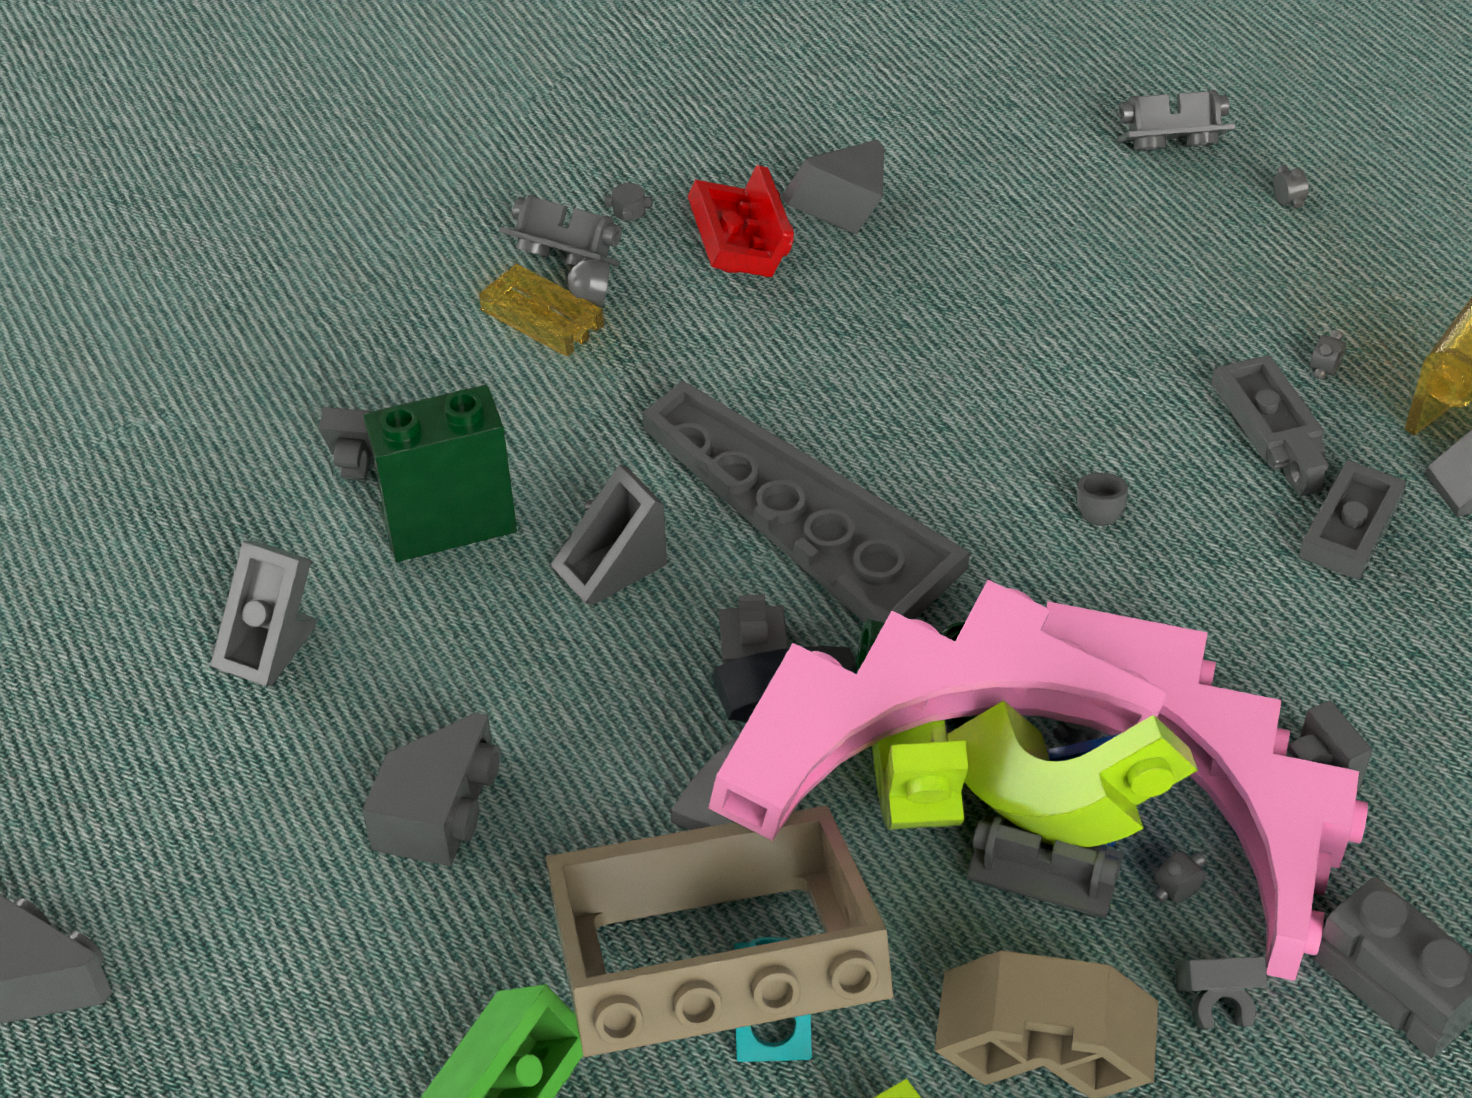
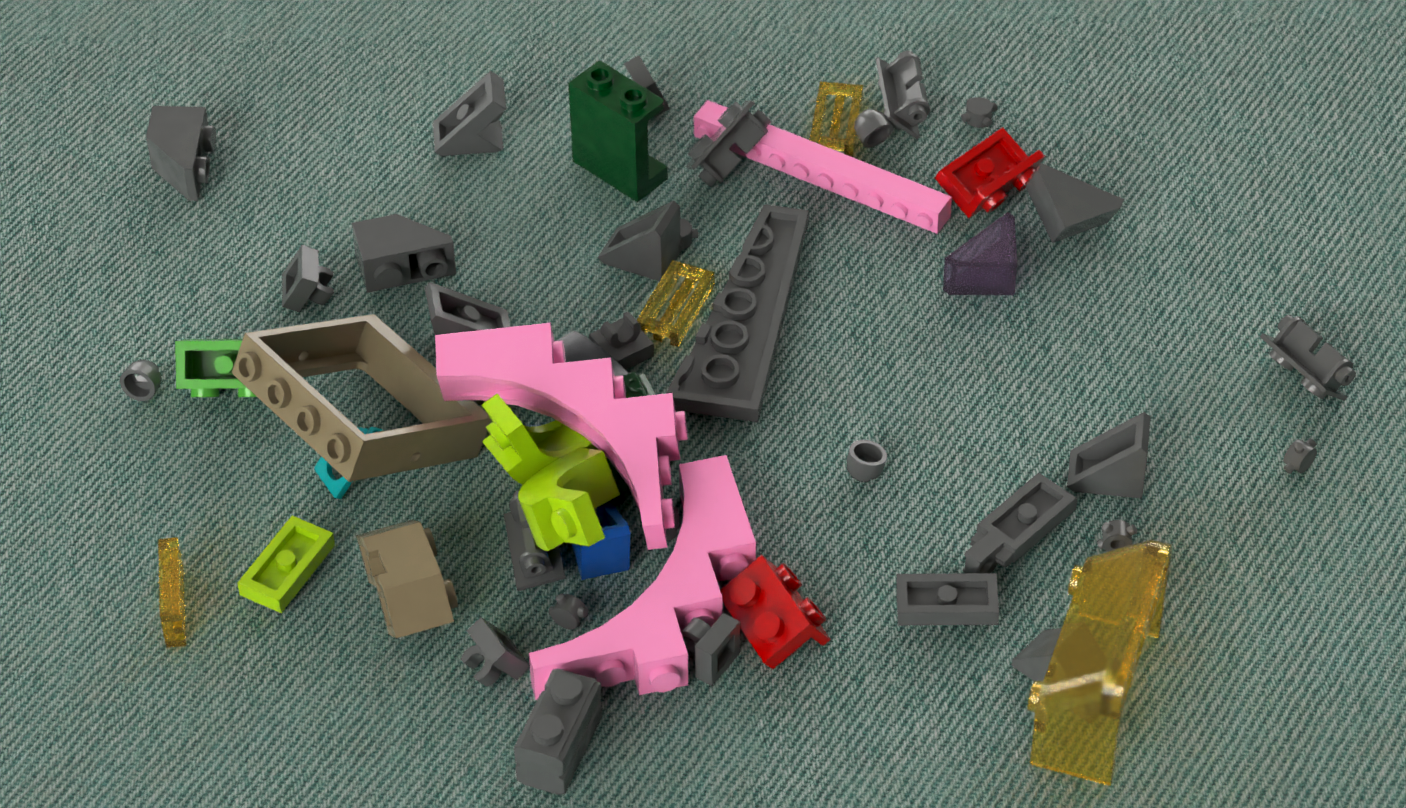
camera: 60 degrees right, 0 degrees up
none -> dark grey tile [282,245,334,312]
none -> dark grey slope [425,282,511,335]
none -> clear yellow tile [637,260,715,347]
none -> dark grey hinge [686,100,771,188]
none -> bright pink piece [694,100,952,234]
none -> red bracket [720,555,831,669]
none -> clear purple slope [943,212,1017,295]
none -> dark grey slope [1067,412,1151,499]

